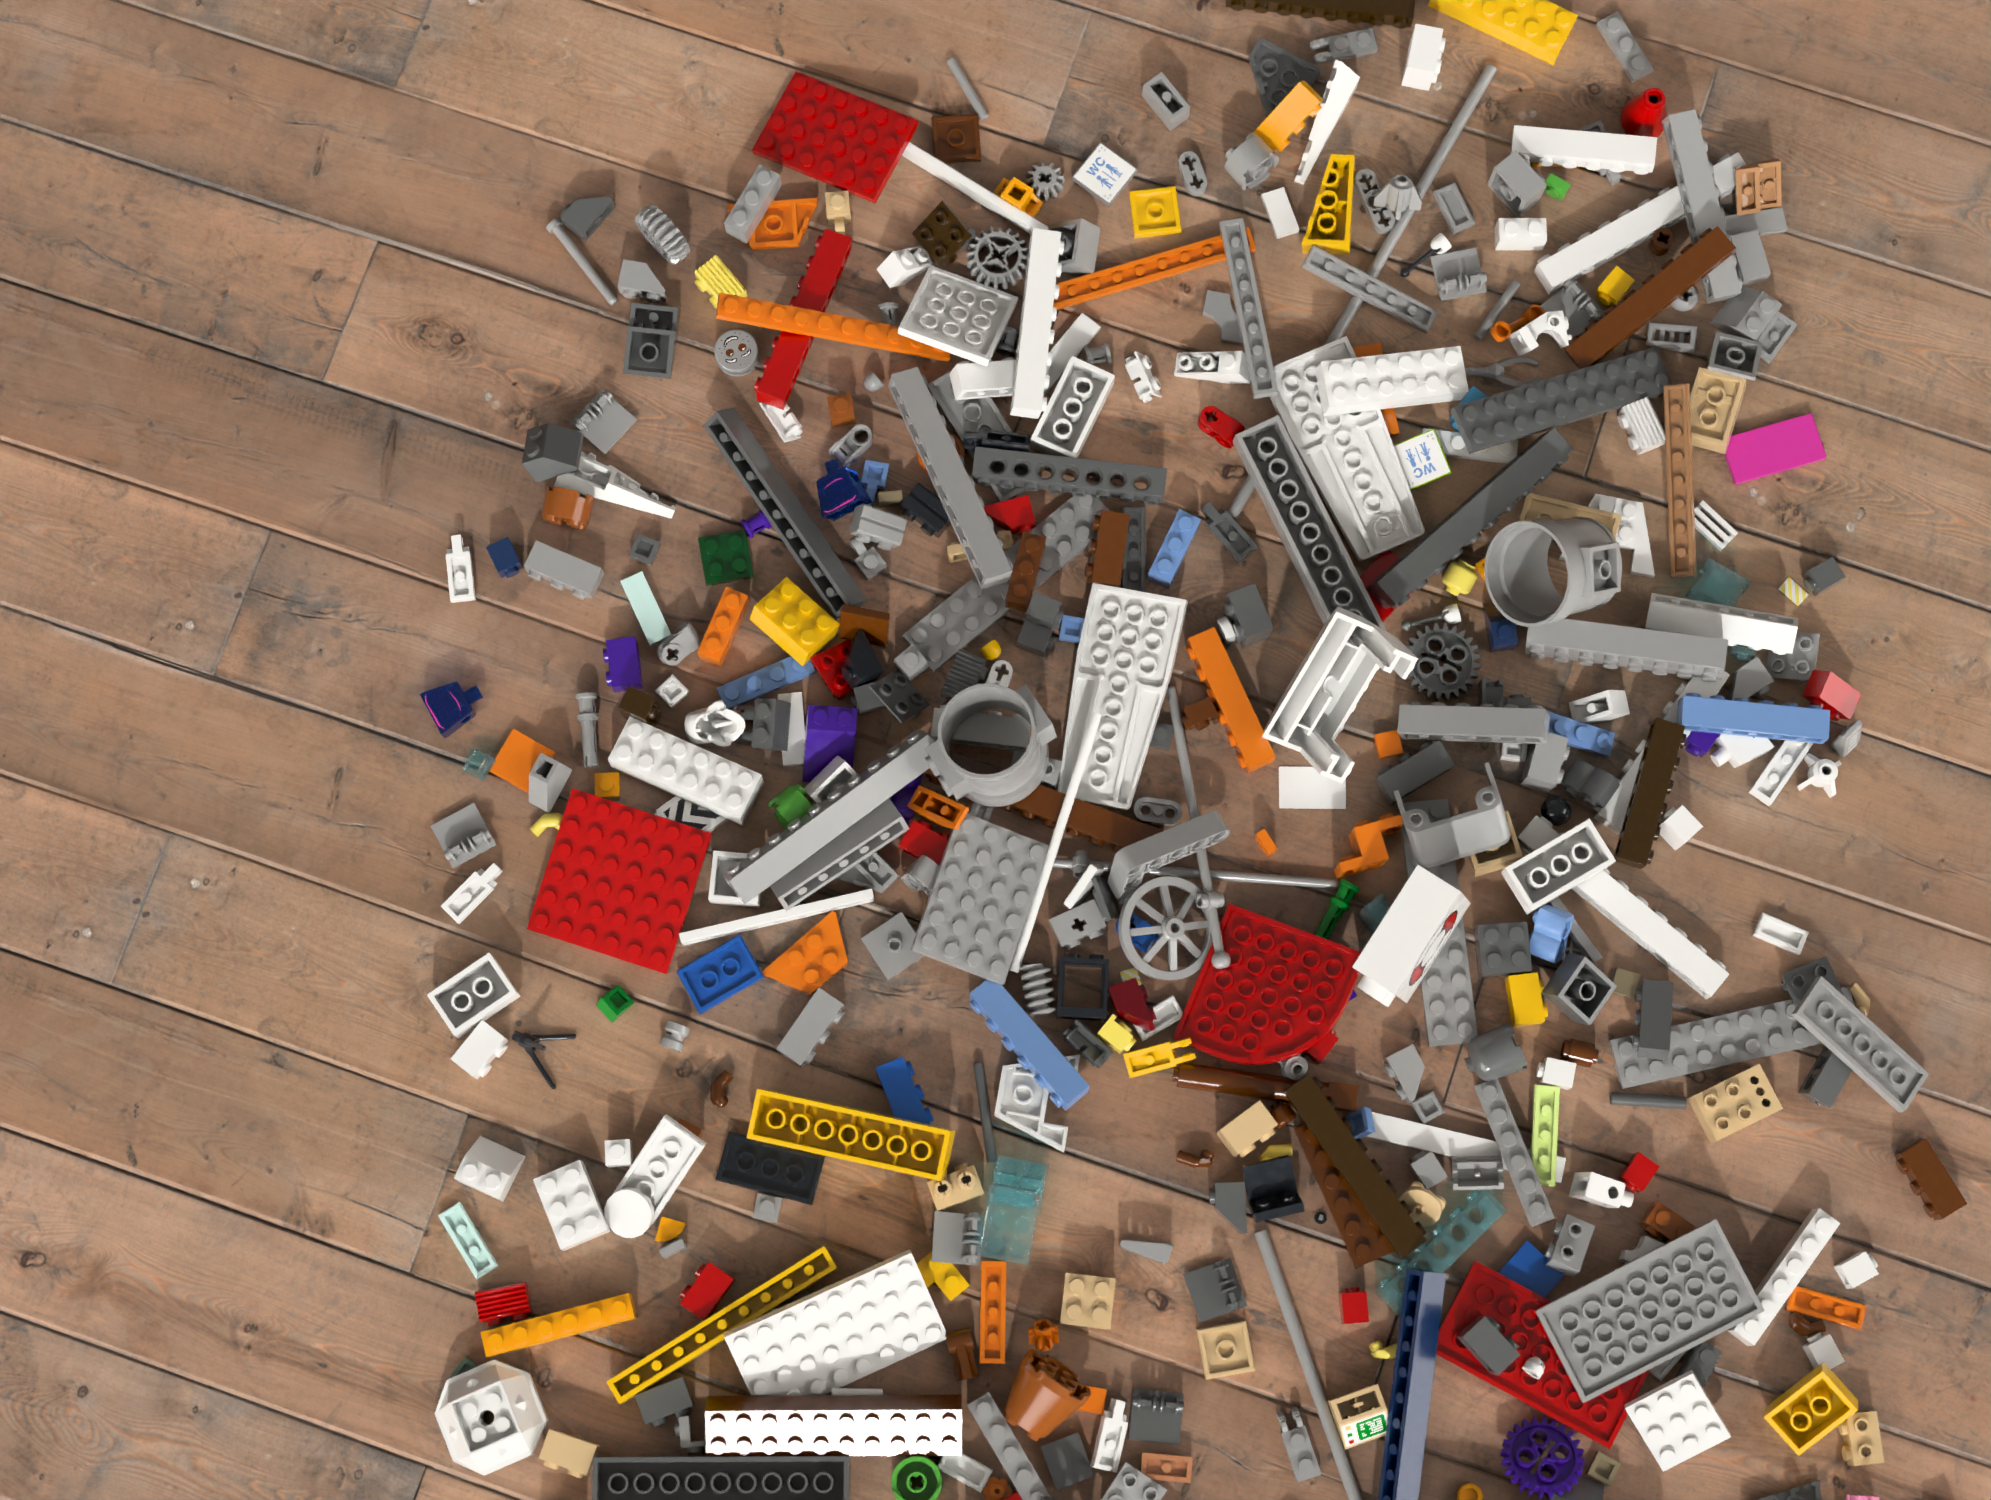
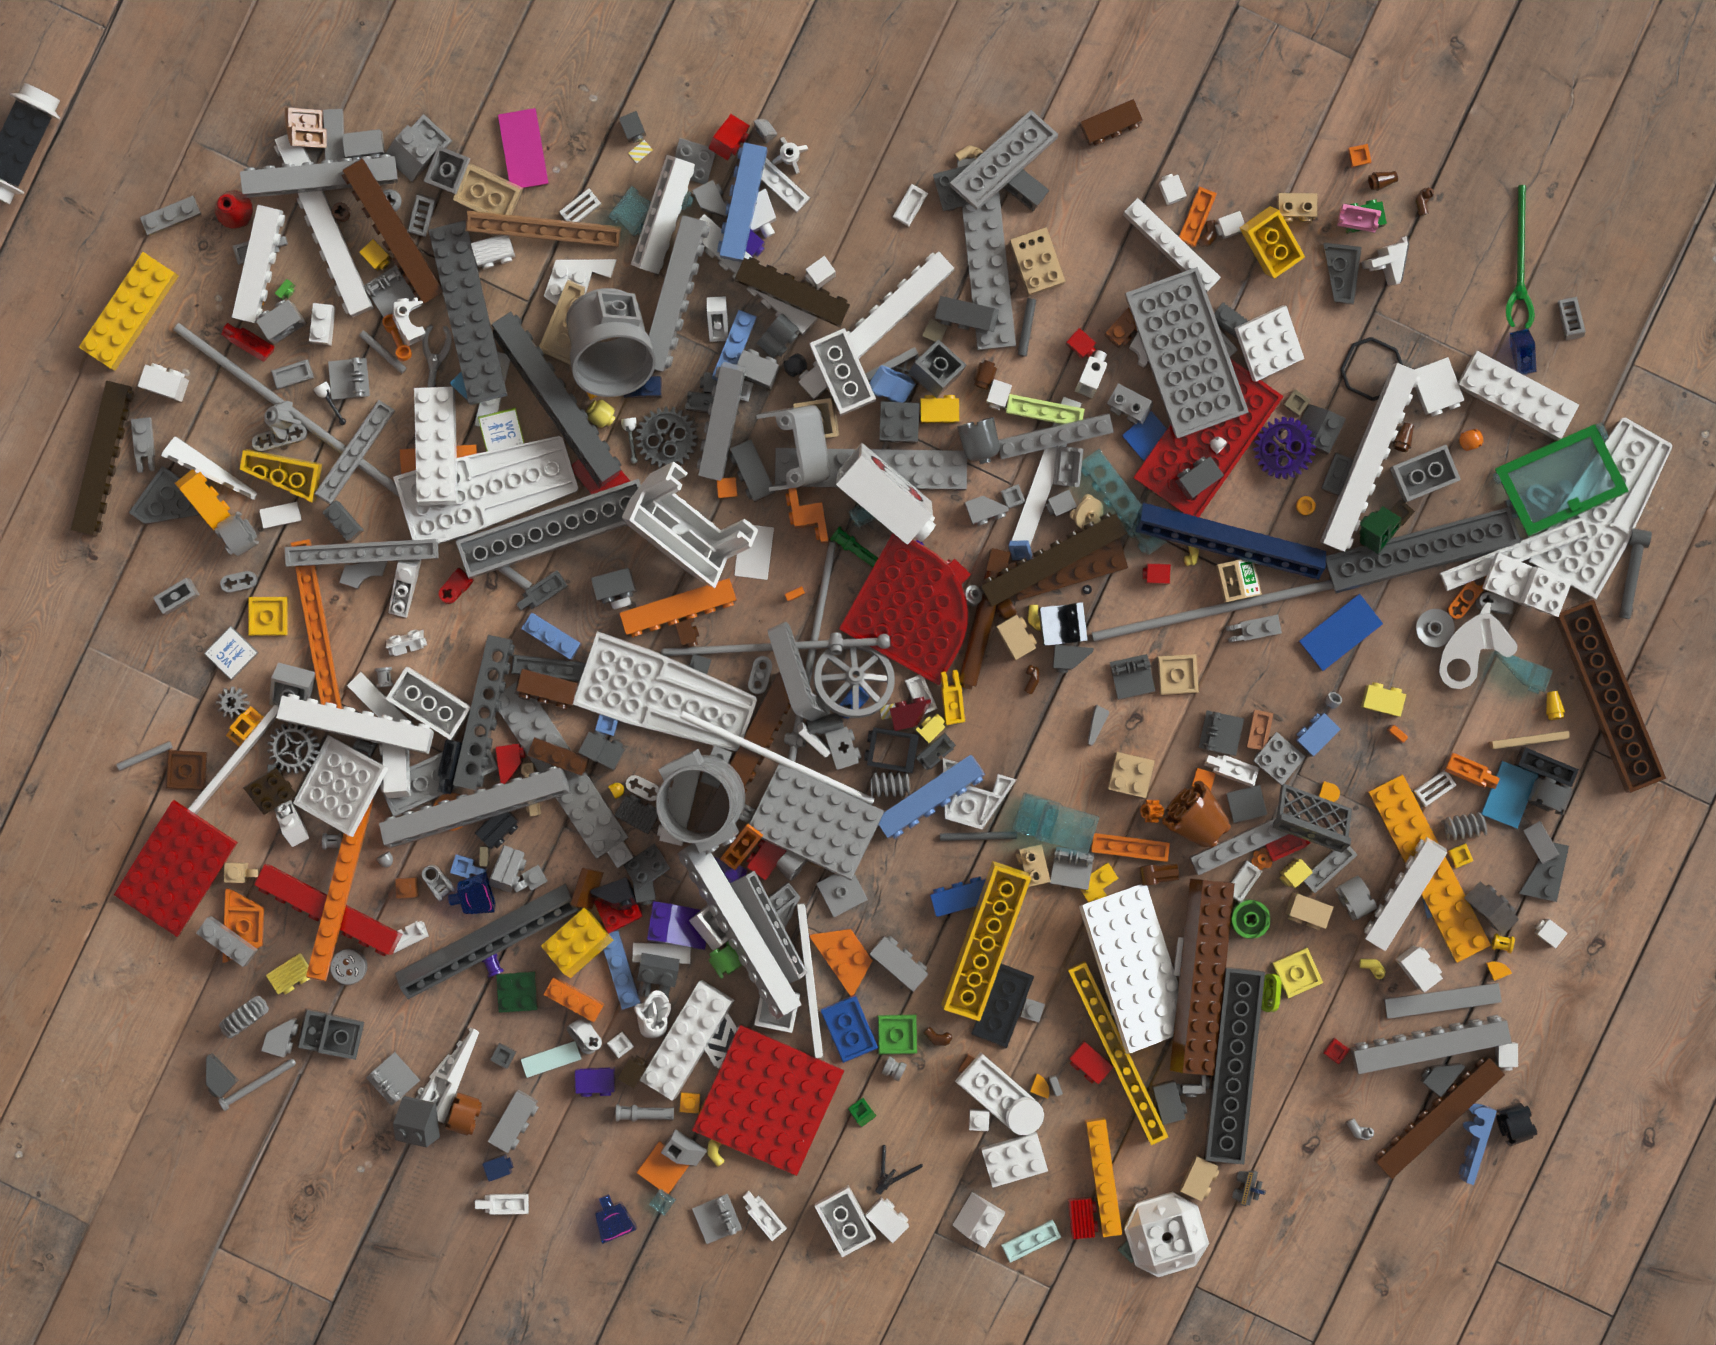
camera: 80 degrees left, 10 degrees up
none -> red hinge [221,323,275,362]
none -> dark grey brick [323,501,364,542]
none -> bright green tile [878,1014,917,1054]

